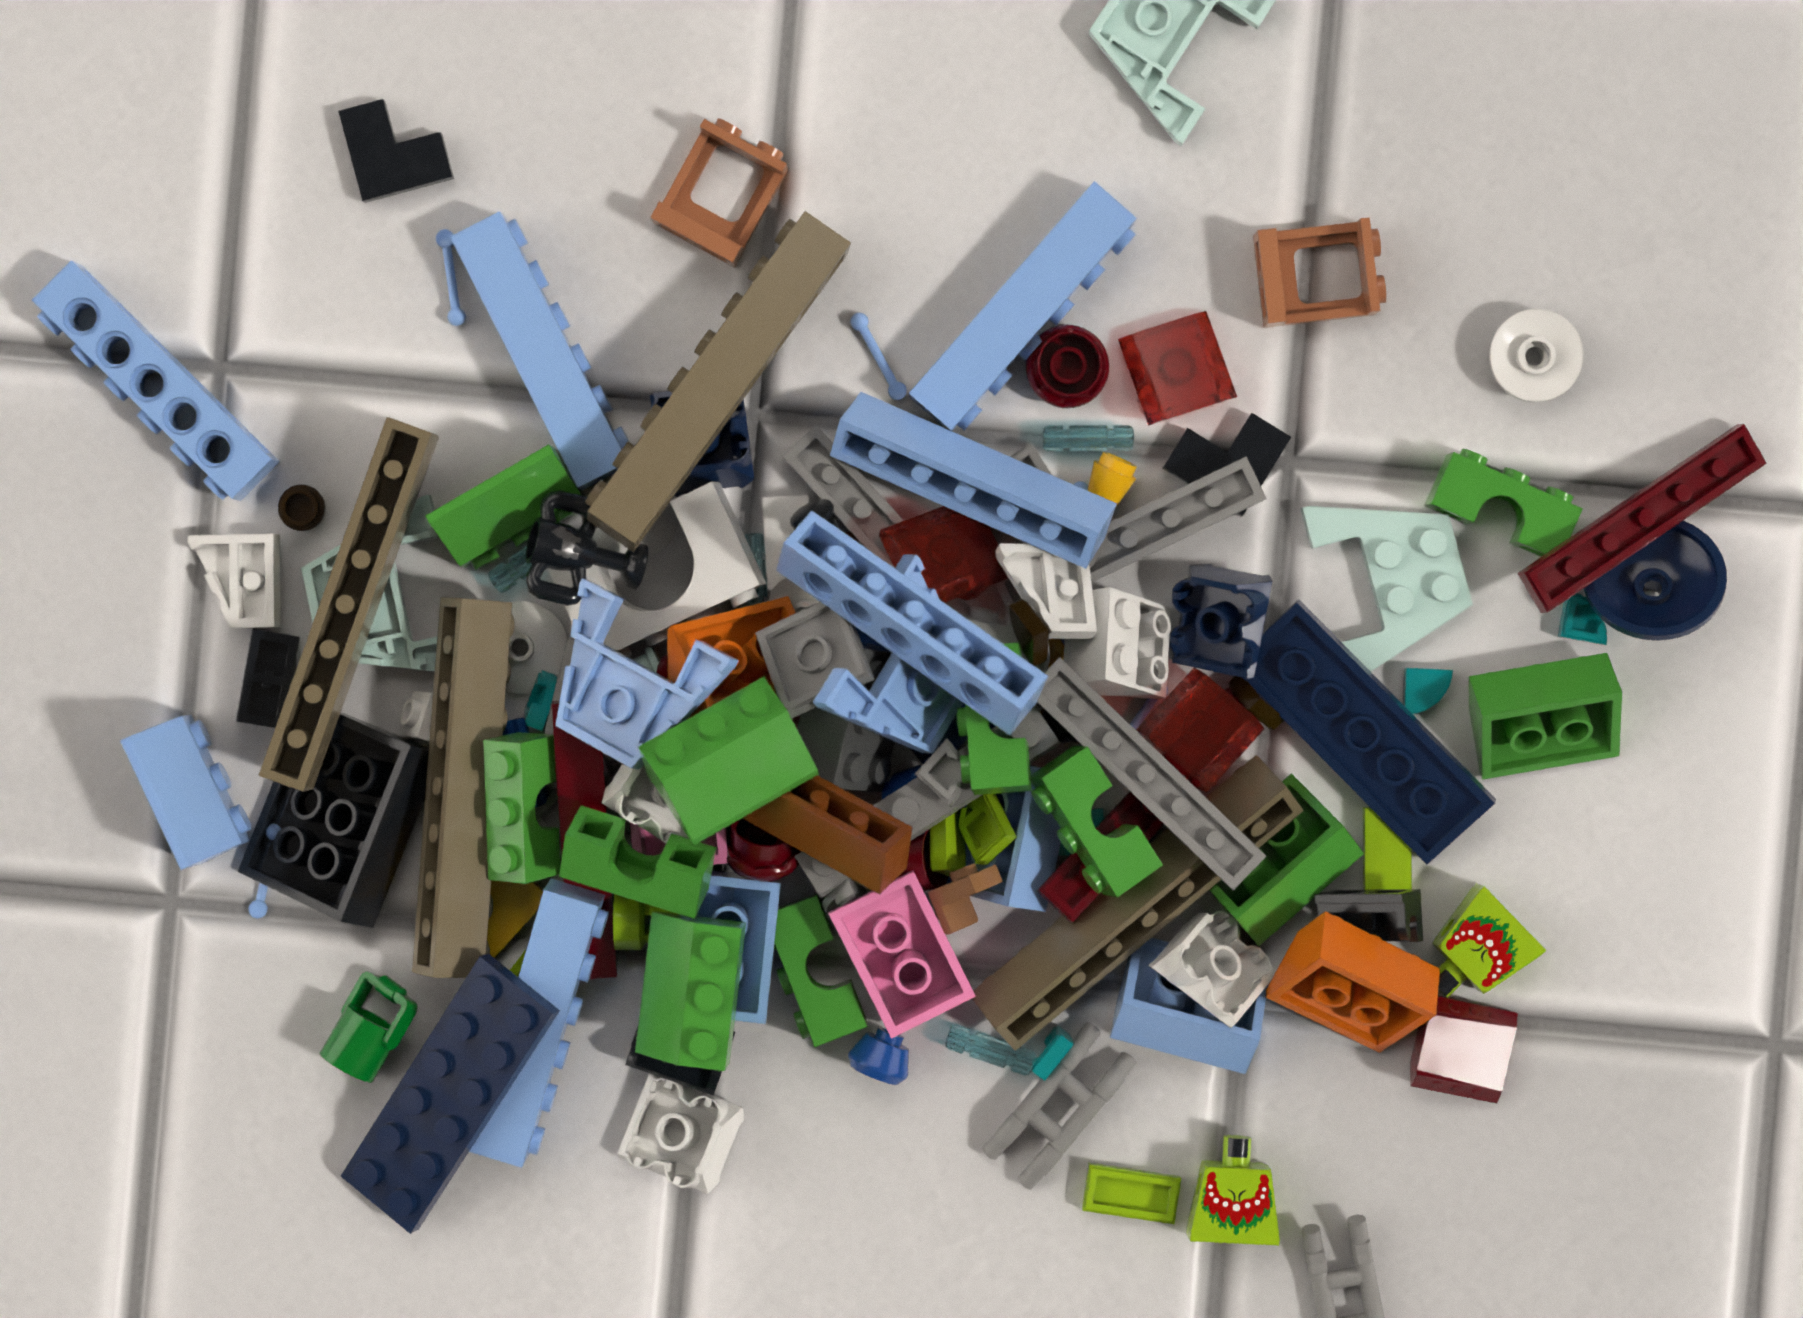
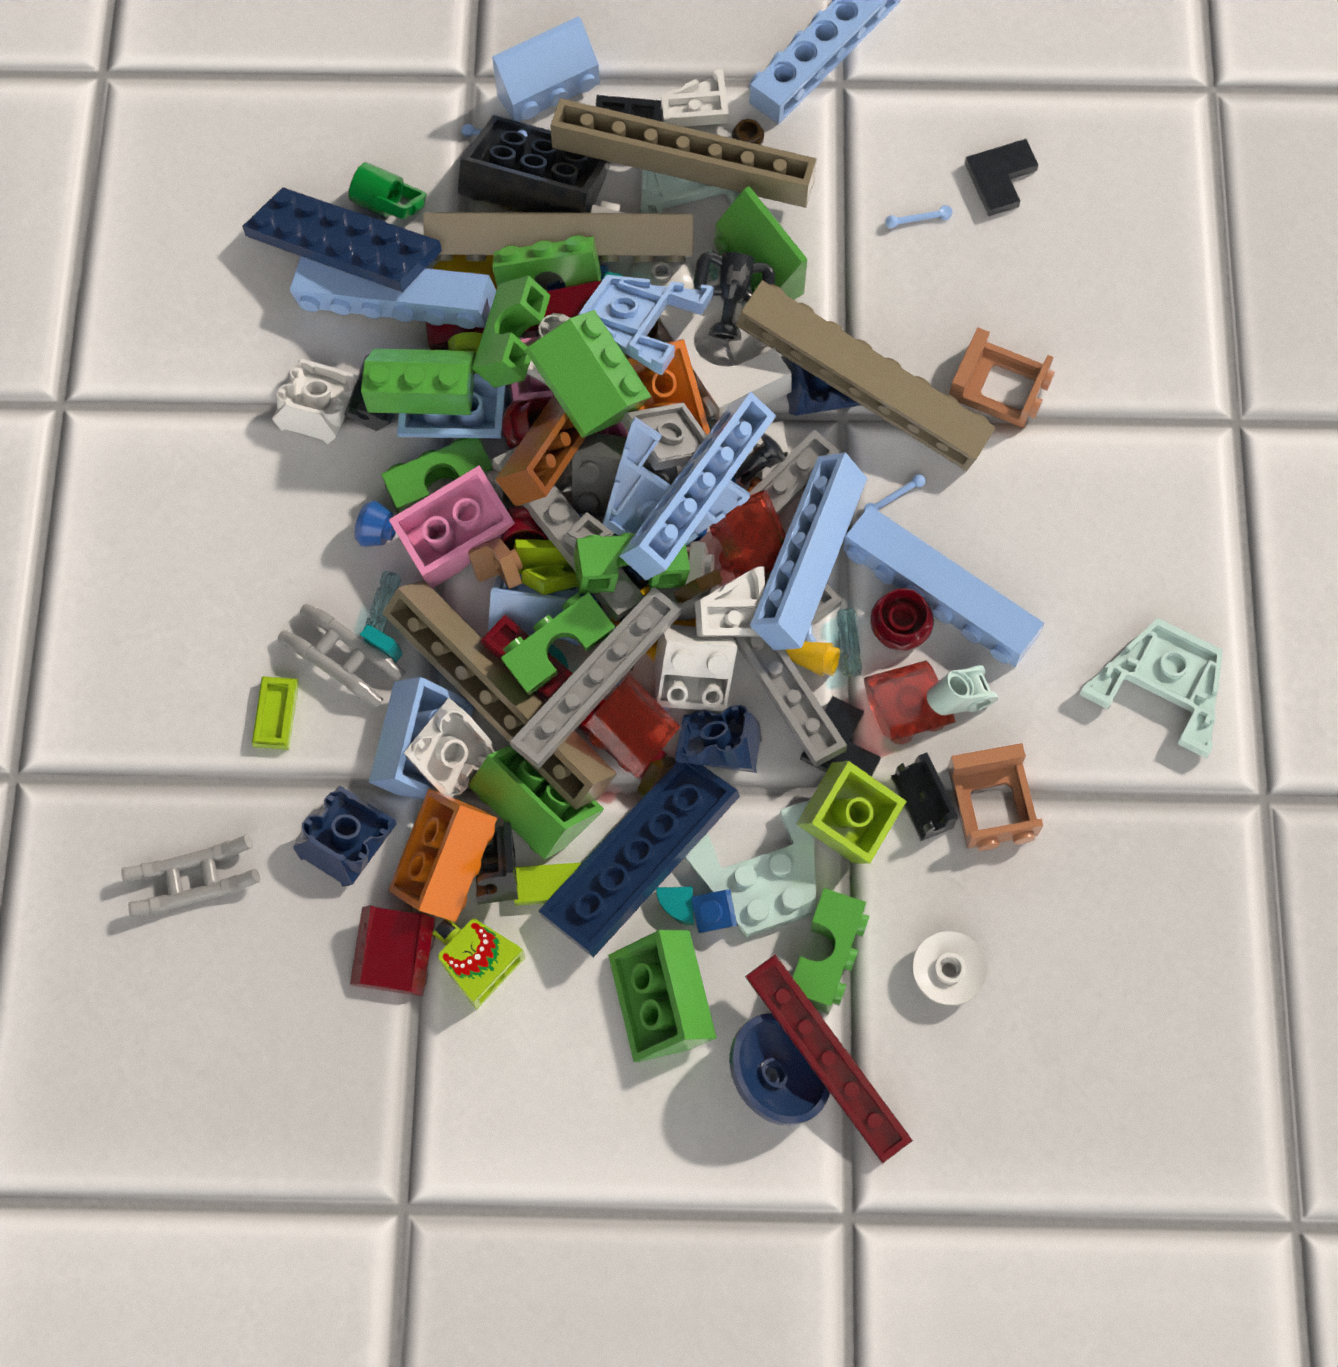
camera: 90 degrees right, 20 degrees down
light blue brick [450,211,630,490] -> none
lime torso [1186,1135,1280,1246] -> none
teal tile [1557,593,1607,645] -> none
none -> dark blue slope [293,786,397,887]
none -> blue plate [691,889,737,933]
none -> lime brick [796,761,907,864]
none -> black hinge [891,752,958,841]
none -> light aqua piece [927,665,998,715]

